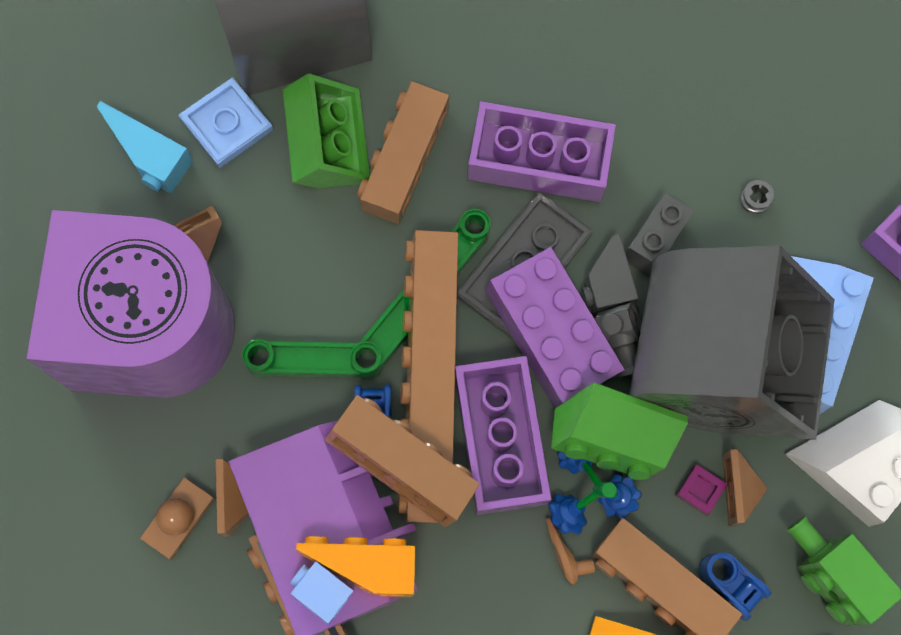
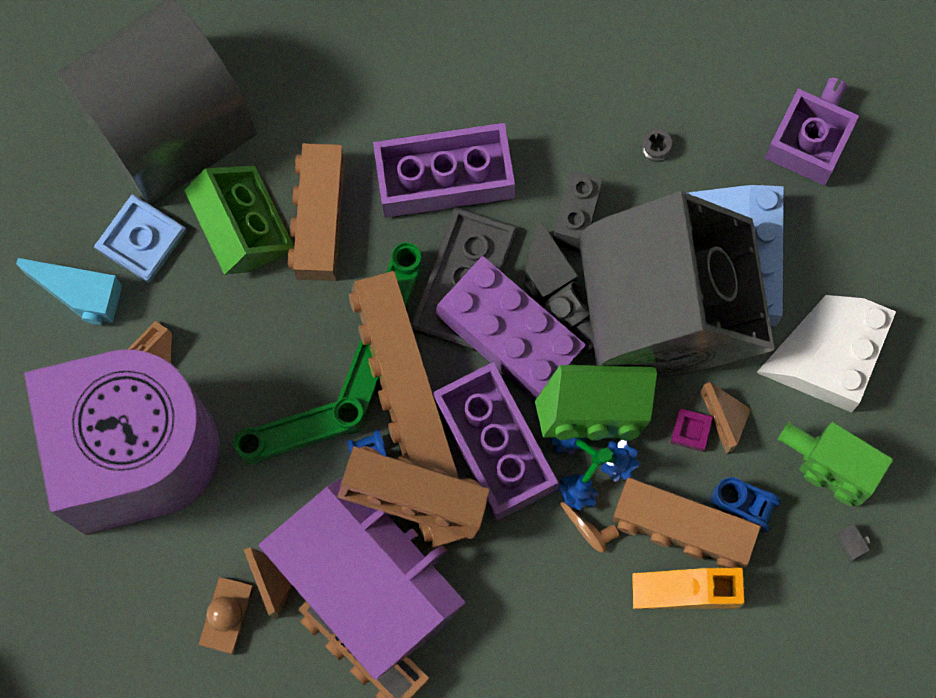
camera: 10 degrees left, 0 degrees up
light blue brick [290,561,353,625] -> none
light orange slope [296,536,415,597] -> none

